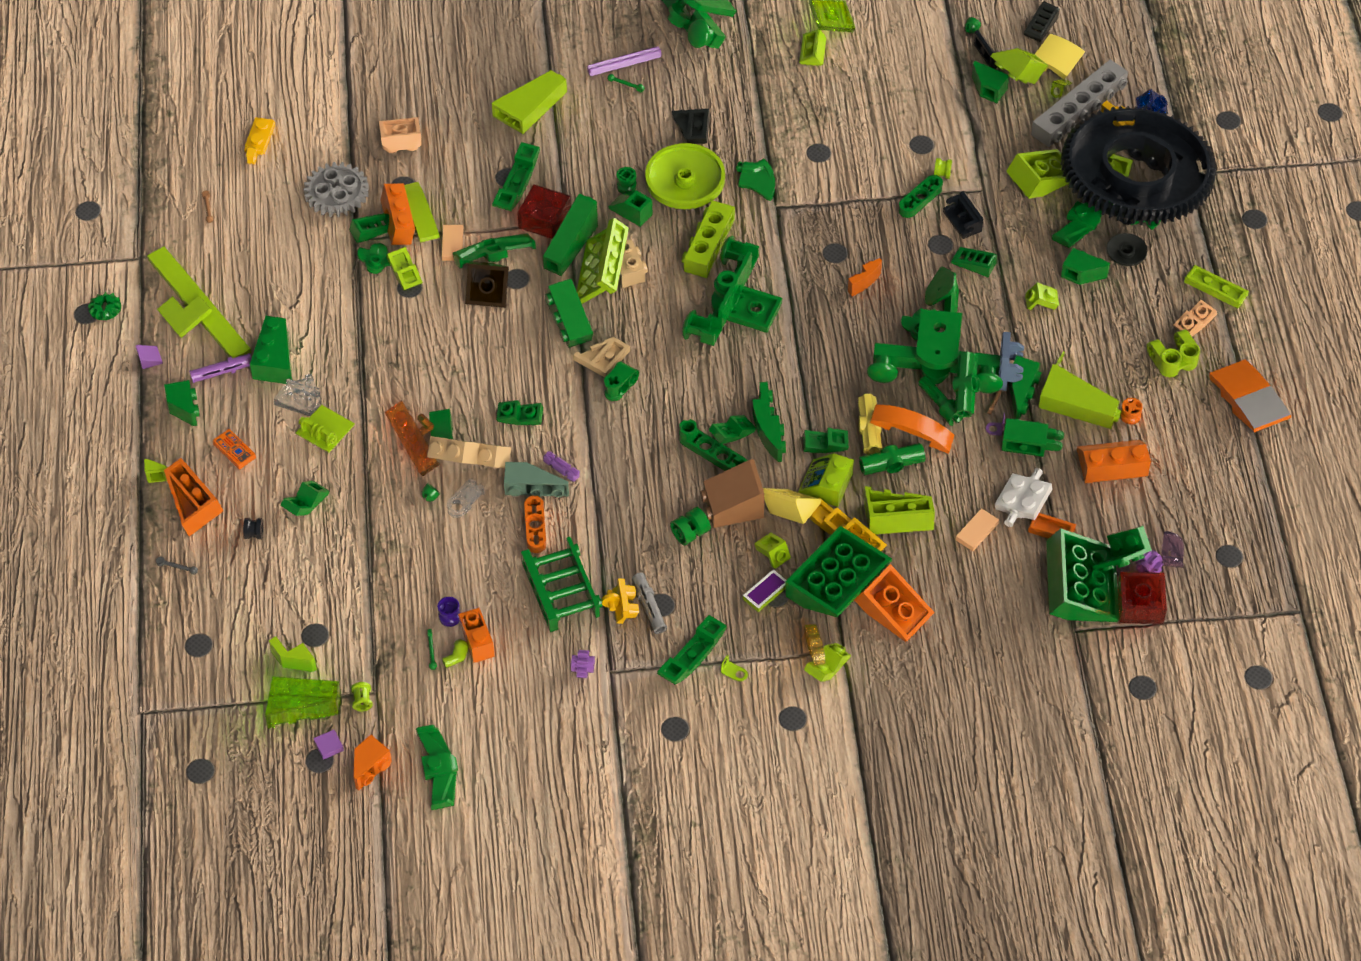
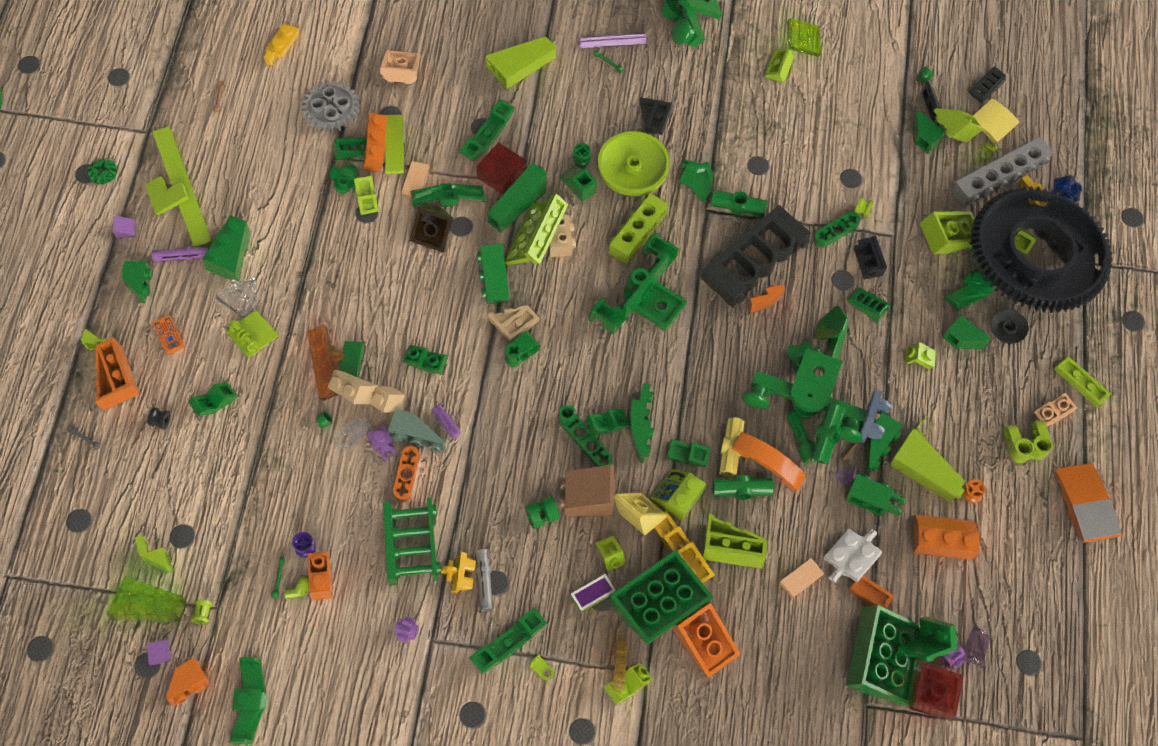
camera: 10 degrees right, 10 degrees up
none -> medium lavender plate [367,425,396,462]
none -> pearl dark grey fence [701,205,811,307]
none -> green piece [711,190,767,217]

